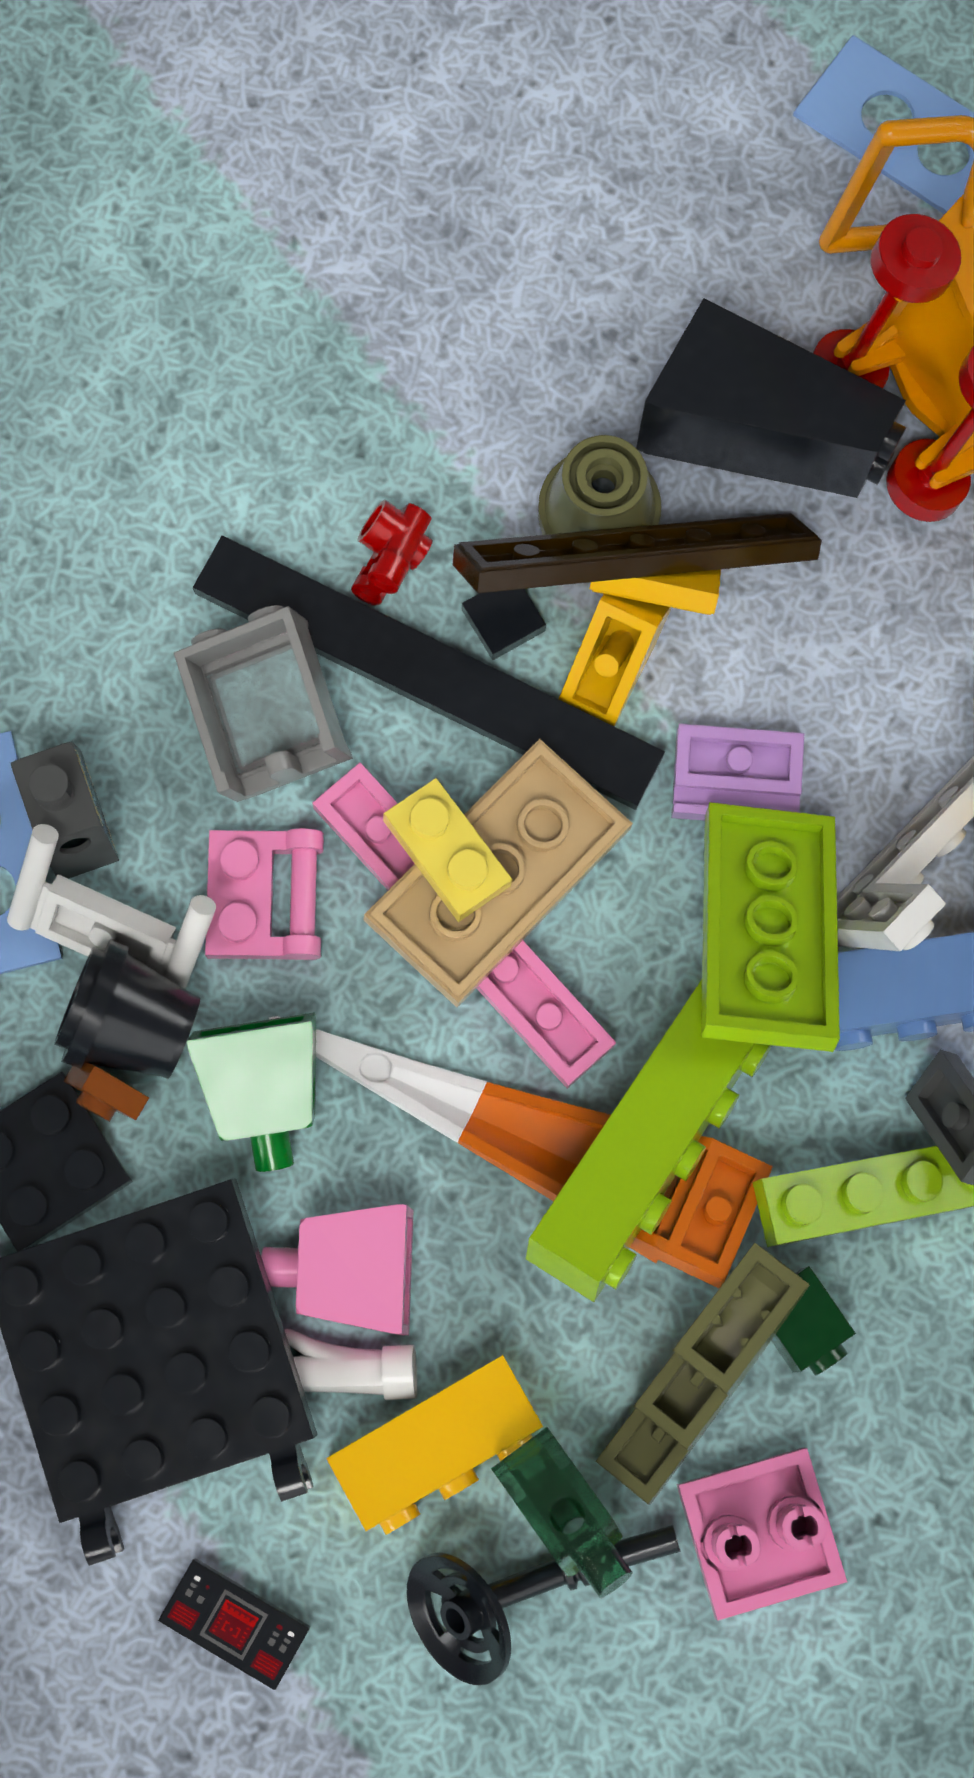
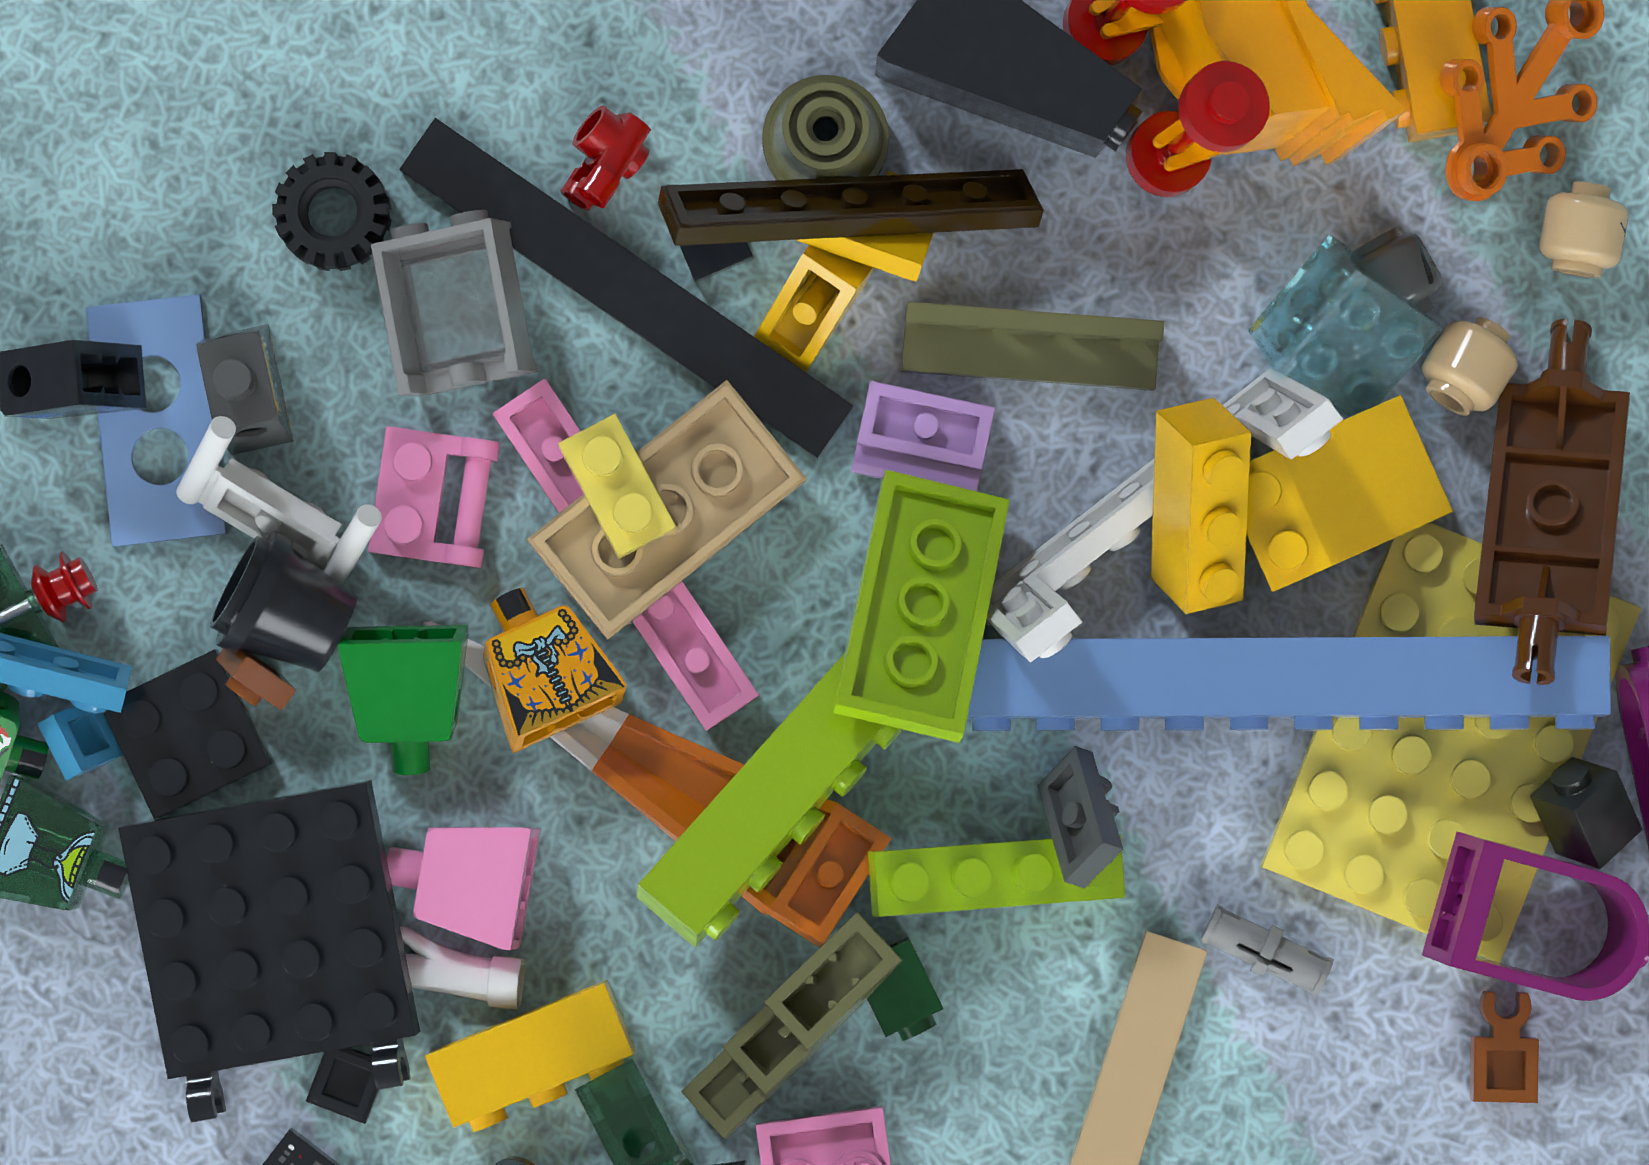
camera: 10 degrees right, 10 degrees up
none -> black tyre [272,152,392,271]
none -> black tile [306,1047,379,1124]
none -> torso [483,588,627,754]
none -> olive fence [901,302,1164,391]

